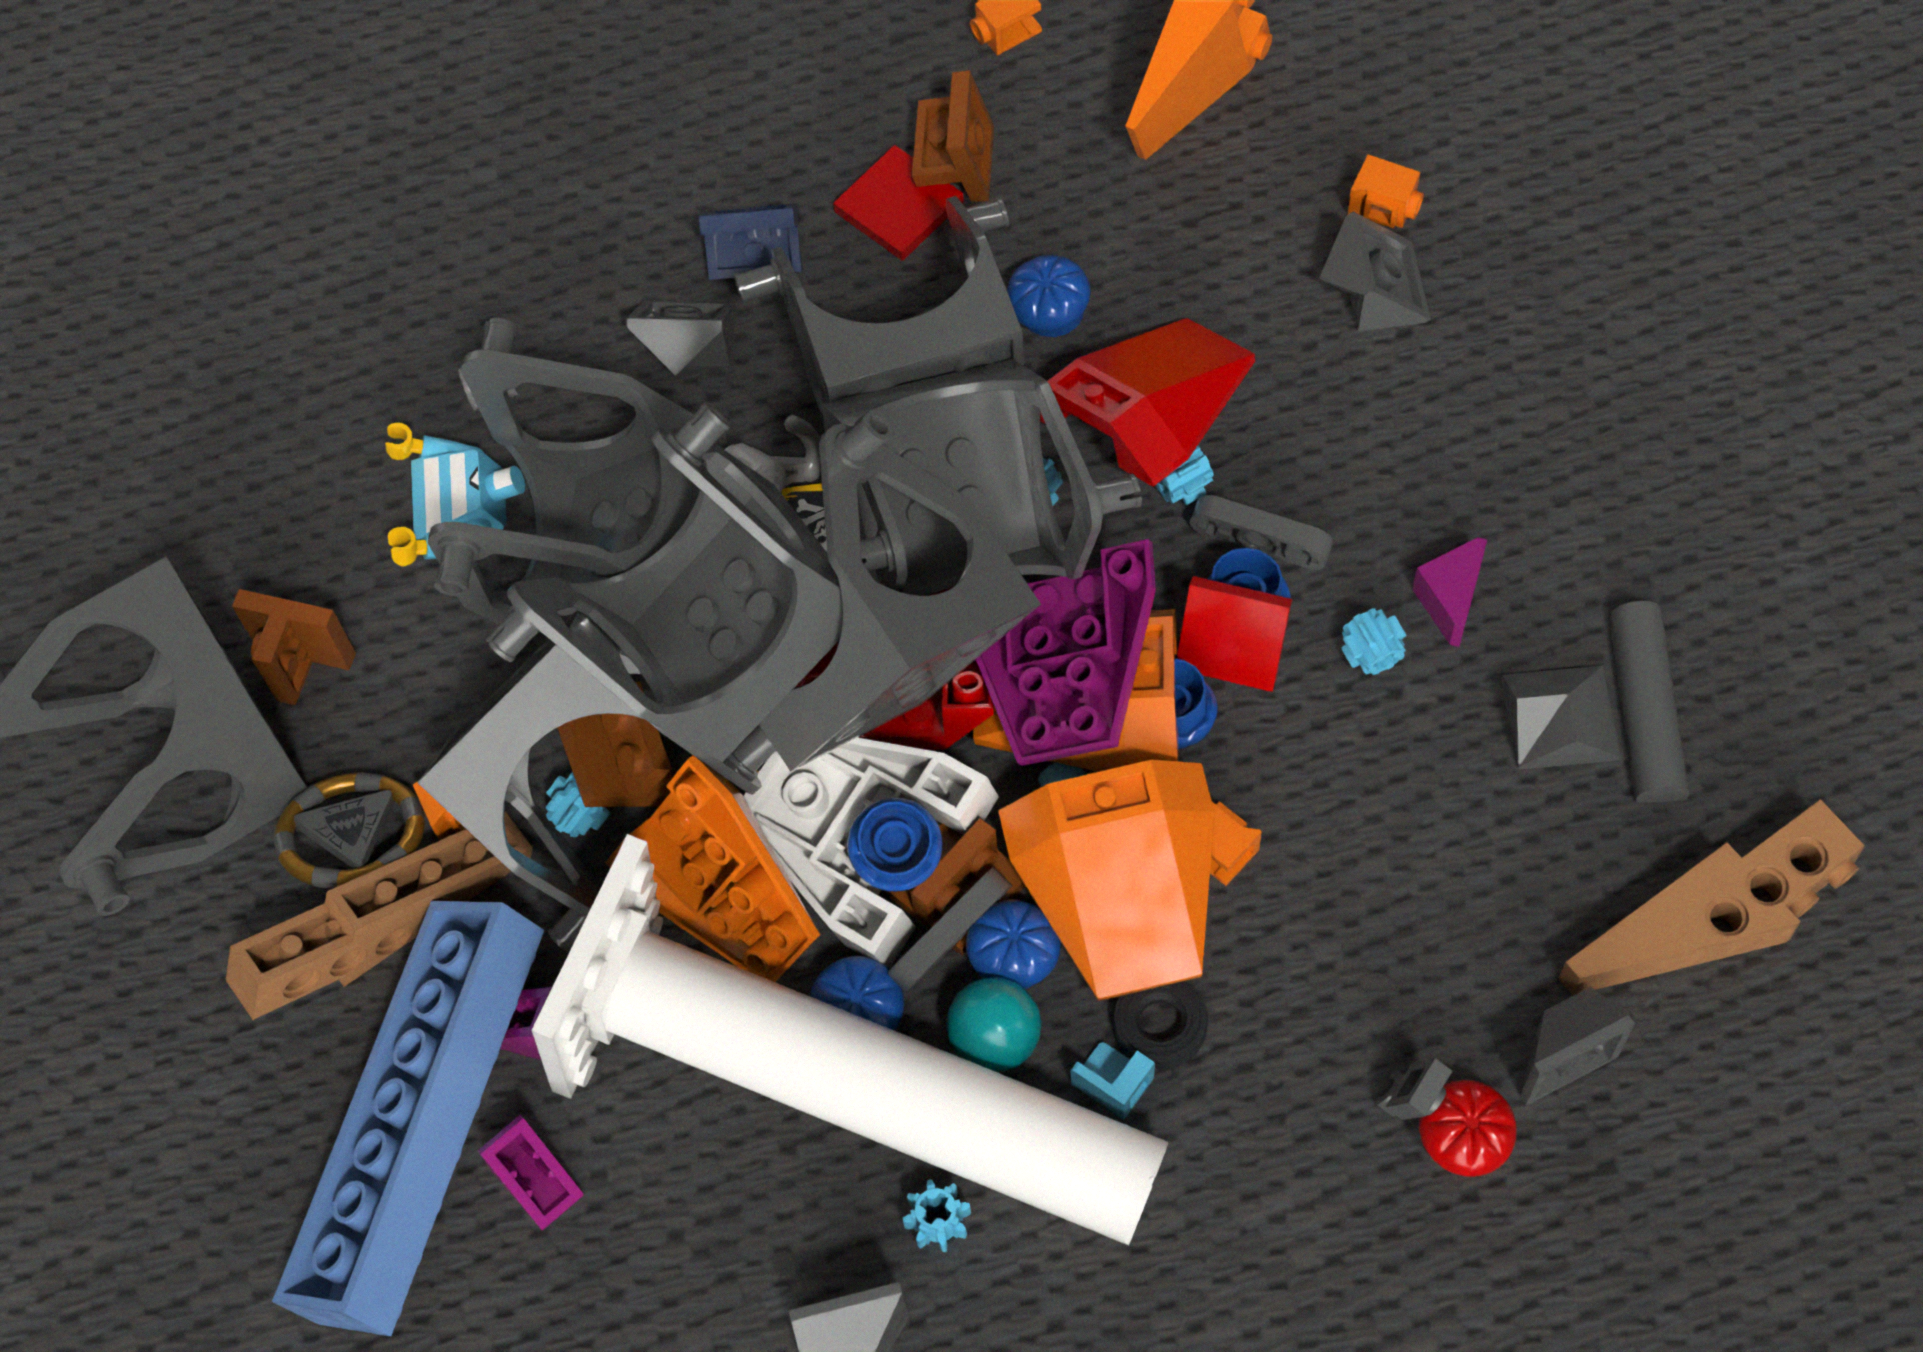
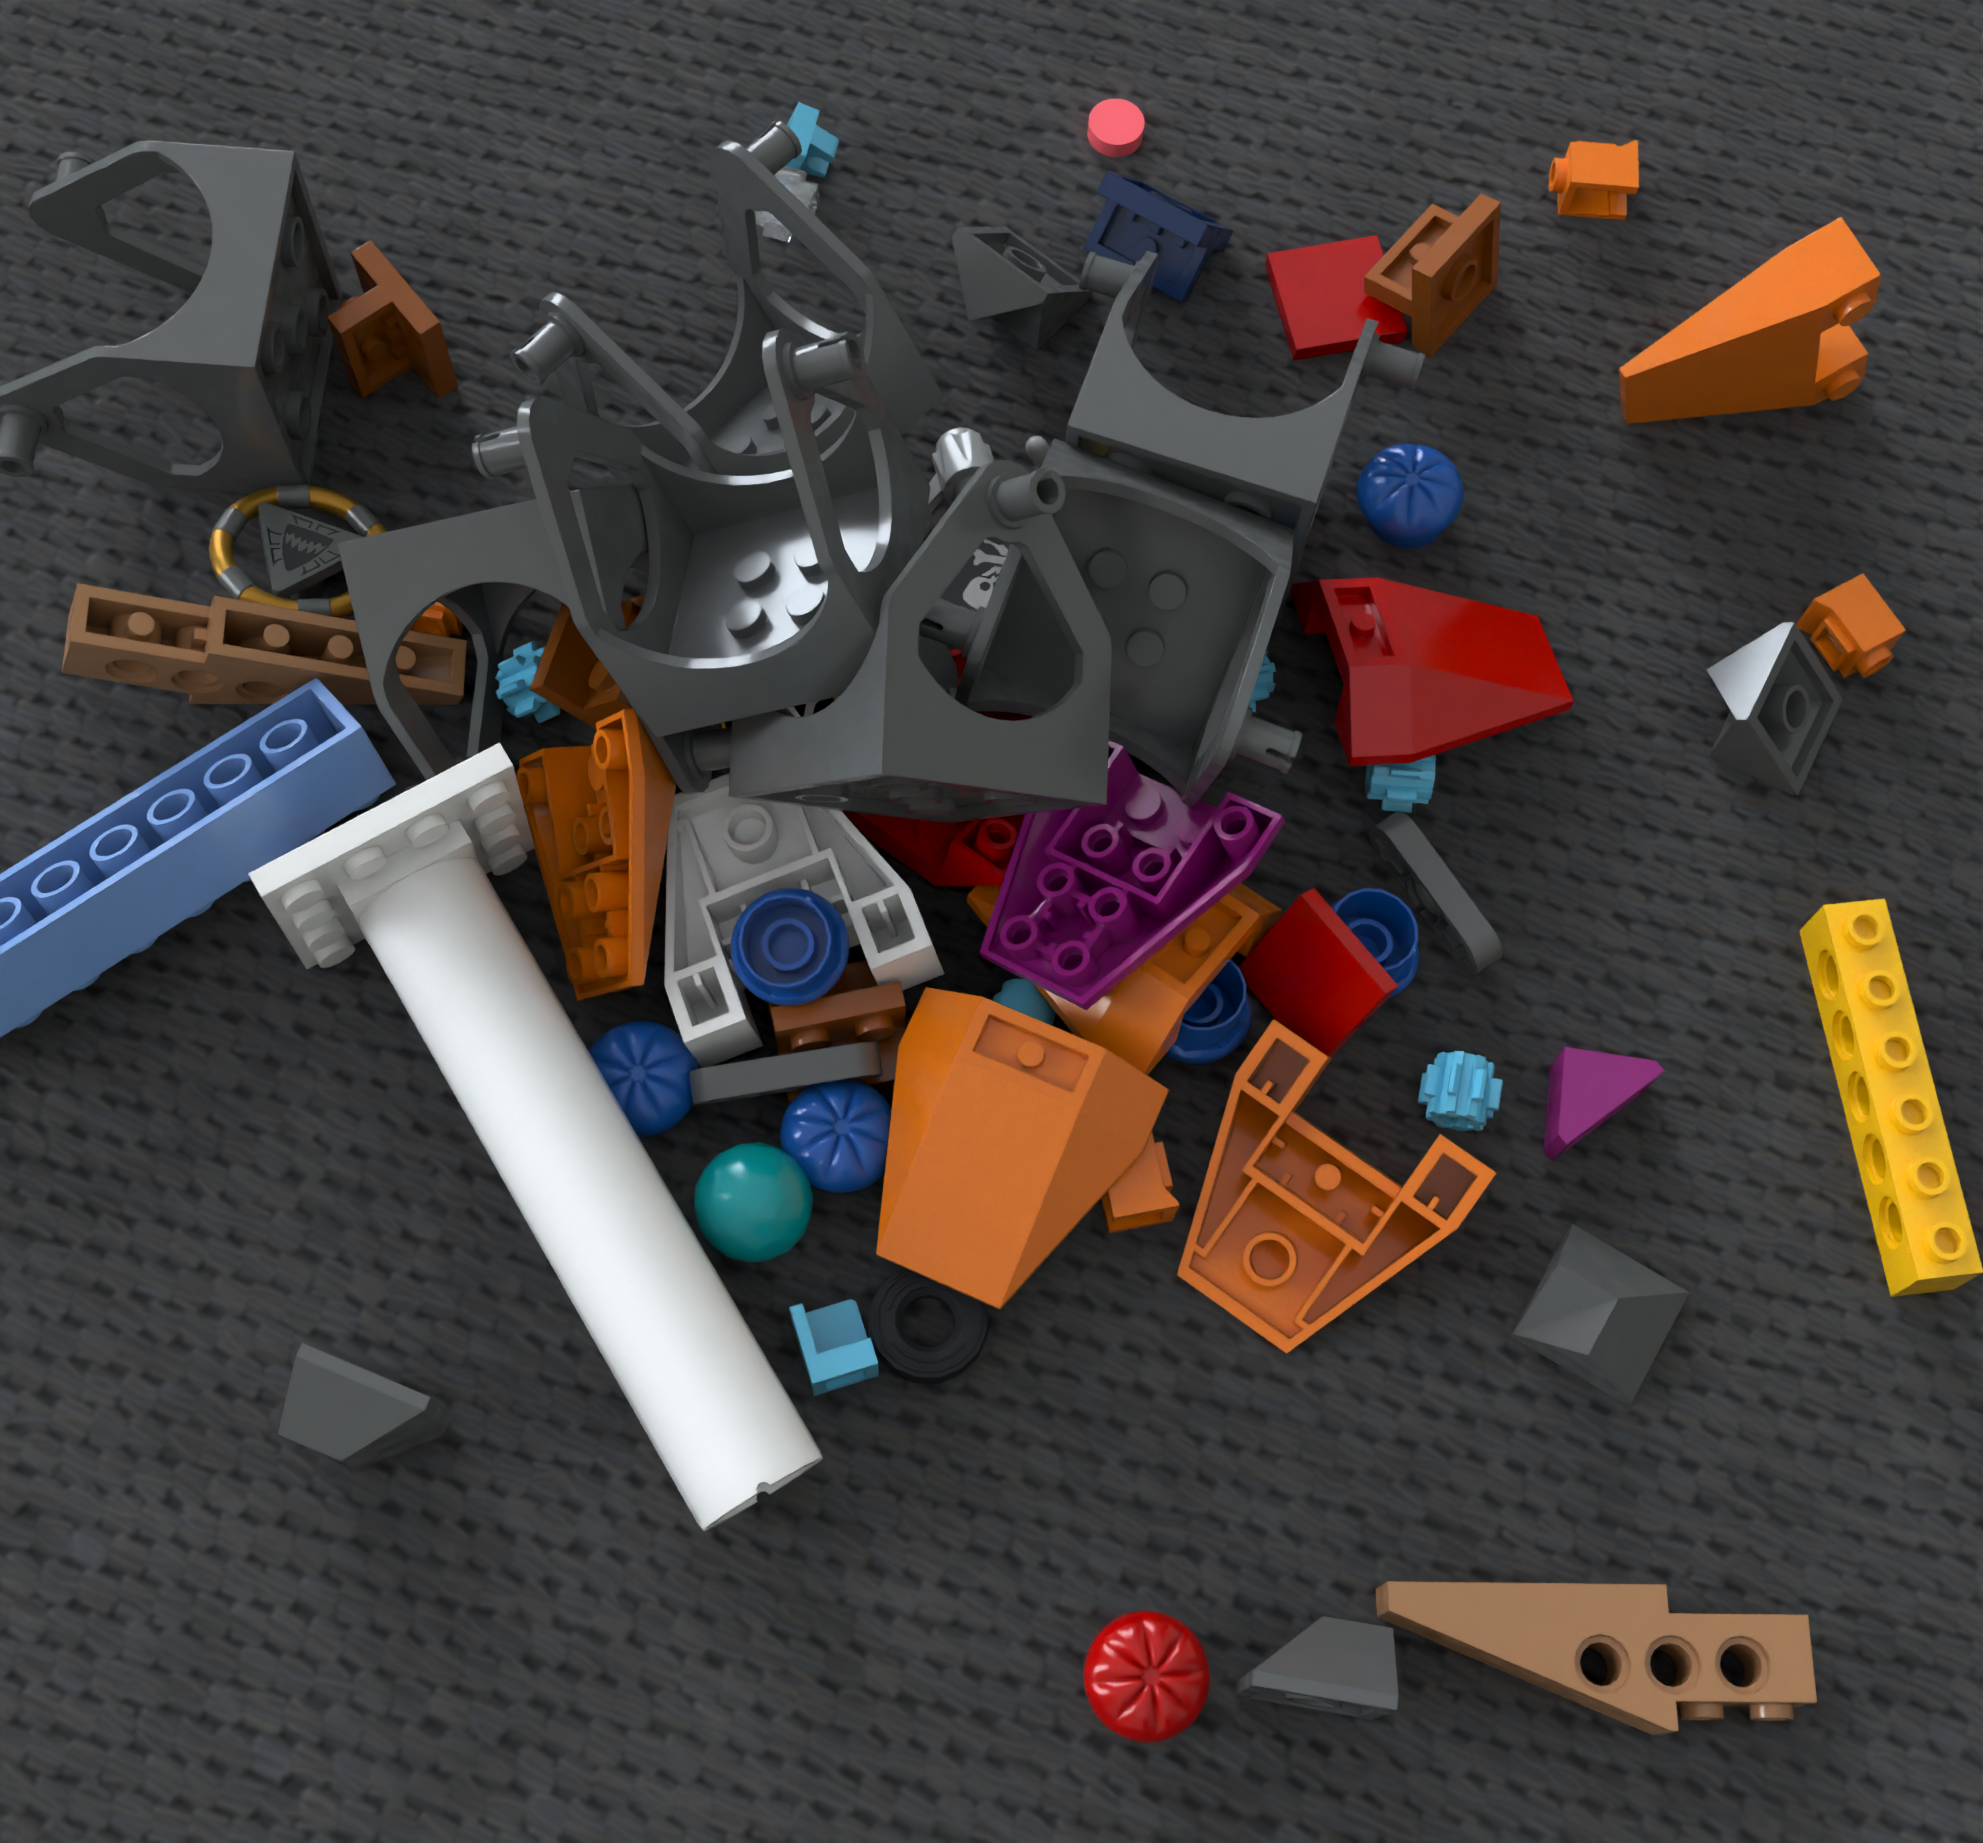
camera: 25 degrees right, 5 degrees up
torso [385,423,525,566] -> none
magenta slope [478,1115,584,1231] -> none
medium azure gear [903,1180,971,1252] -> none
dark grey plate [1374,1058,1452,1120] -> none
dark grey brick [1609,601,1689,803] -> none
none -> medium azure tile [774,102,839,185]
none -> coral tile [1087,99,1145,157]
none -> orange wedge [1177,1019,1496,1354]
none -> yellow brick [1799,898,1983,1297]

